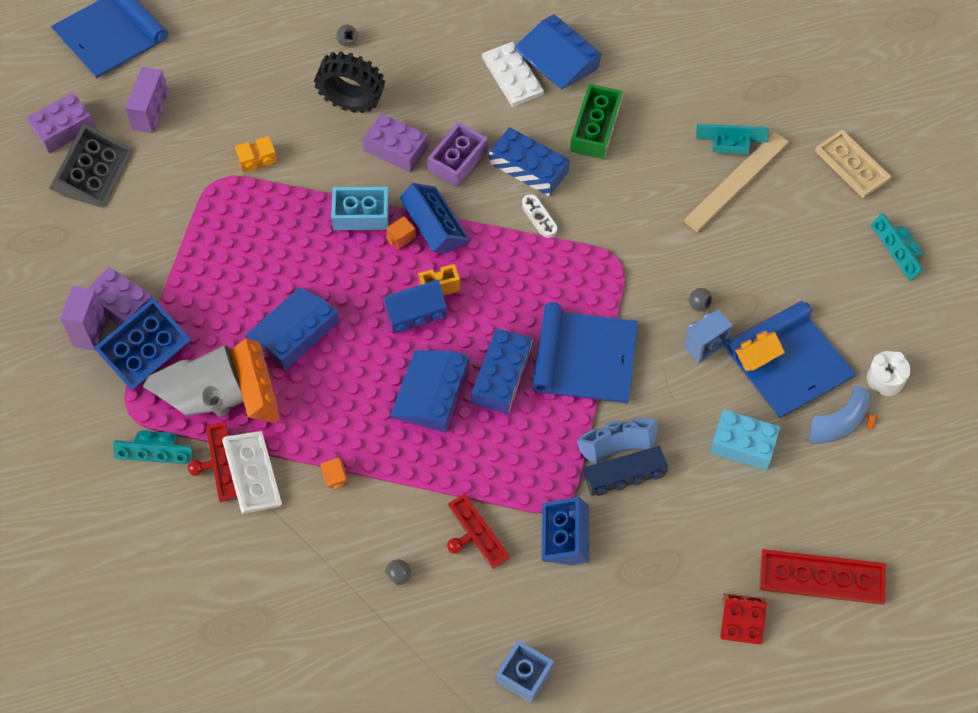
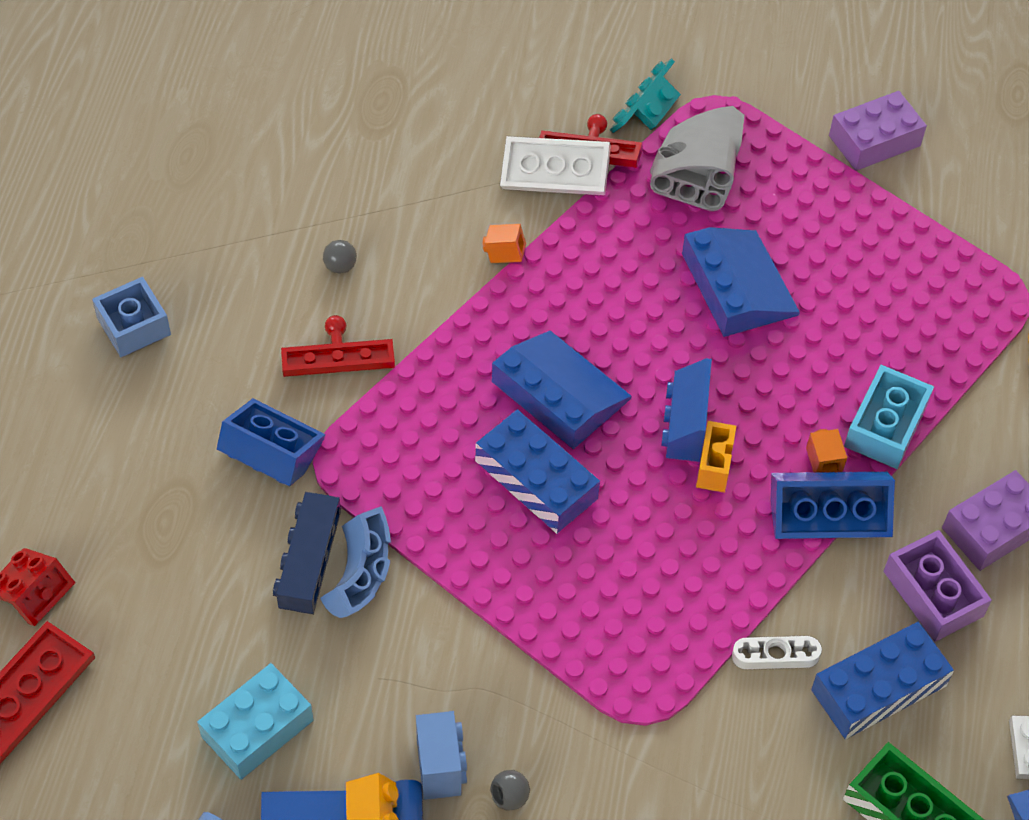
camera: 115 degrees right, 5 degrees down
medium lavender brick [60,286,108,351] -> none
blue slope [94,298,191,391] -> none
orange slope [230,338,279,424] -> none
blue door [532,302,638,403] -> none

